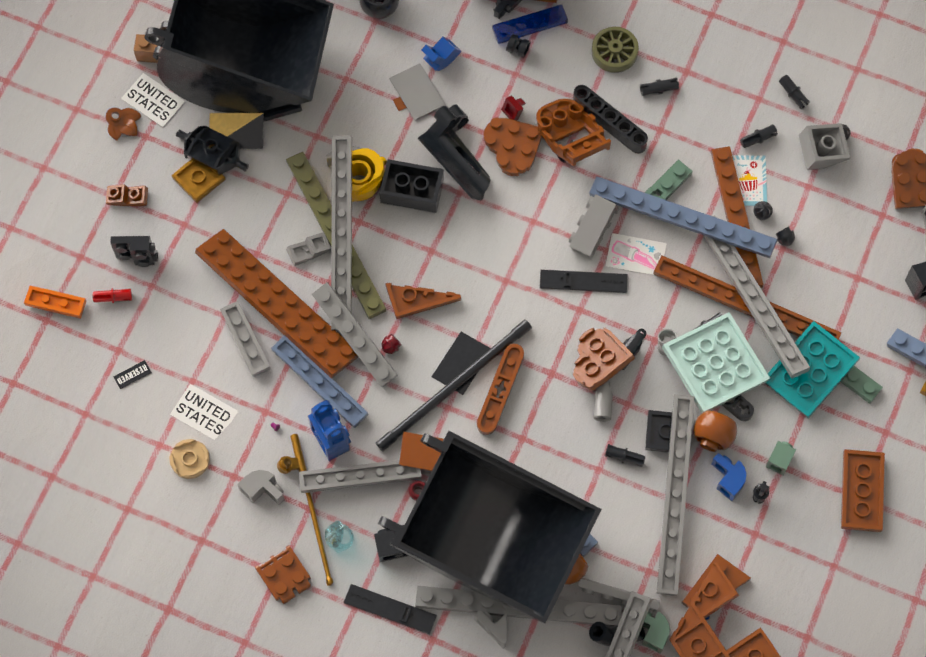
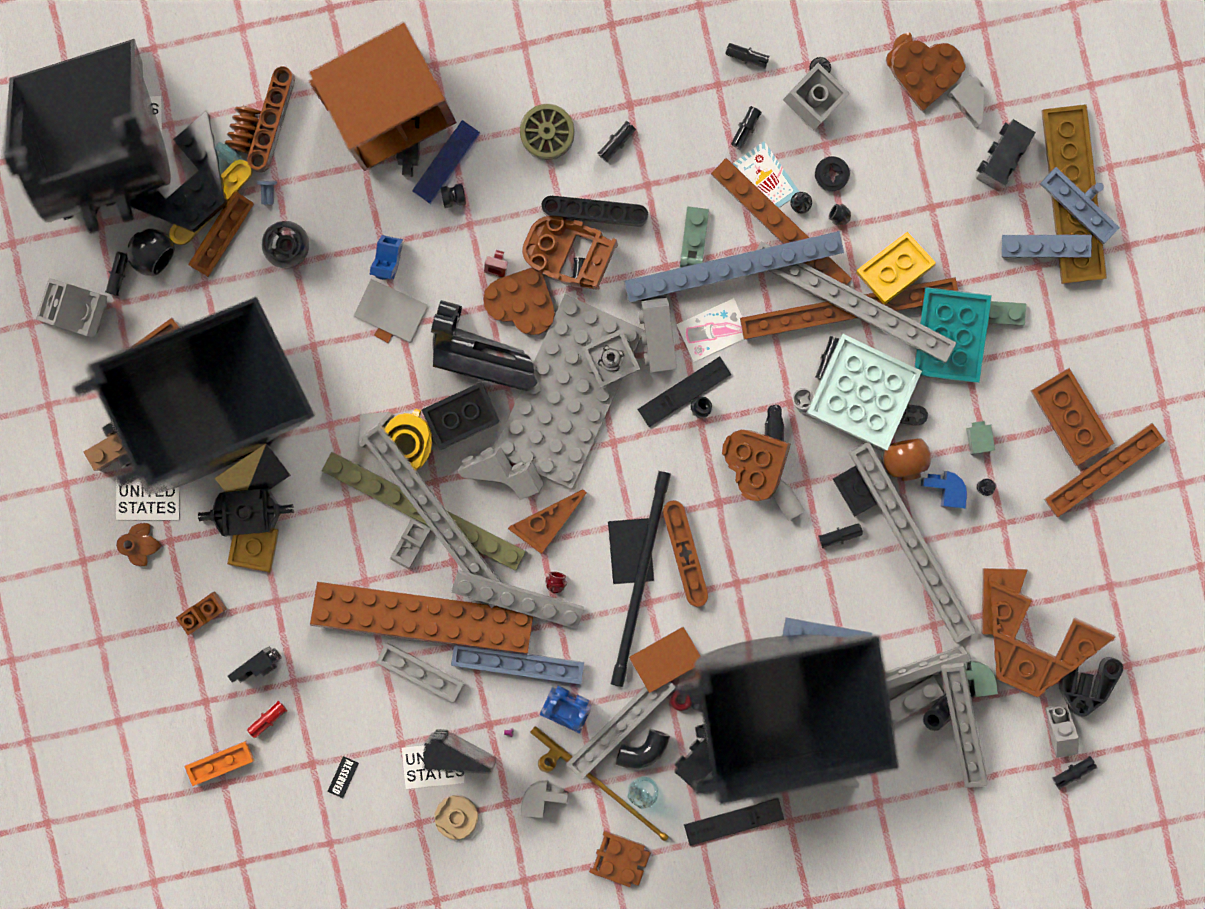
camera: 35 degrees left, 20 degrees up
none -> black slope [423,729,496,773]
none -> light grey arch [458,447,543,500]
none -> light grey plate [495,294,644,489]
none -> light grey plate [582,329,640,388]
none -> black cylinder [615,729,670,769]
none -> black plate [690,396,712,418]
none -> black gear [815,156,850,192]
none -> yellow plate [856,232,936,305]
none -> dark orange plate [1044,423,1165,517]

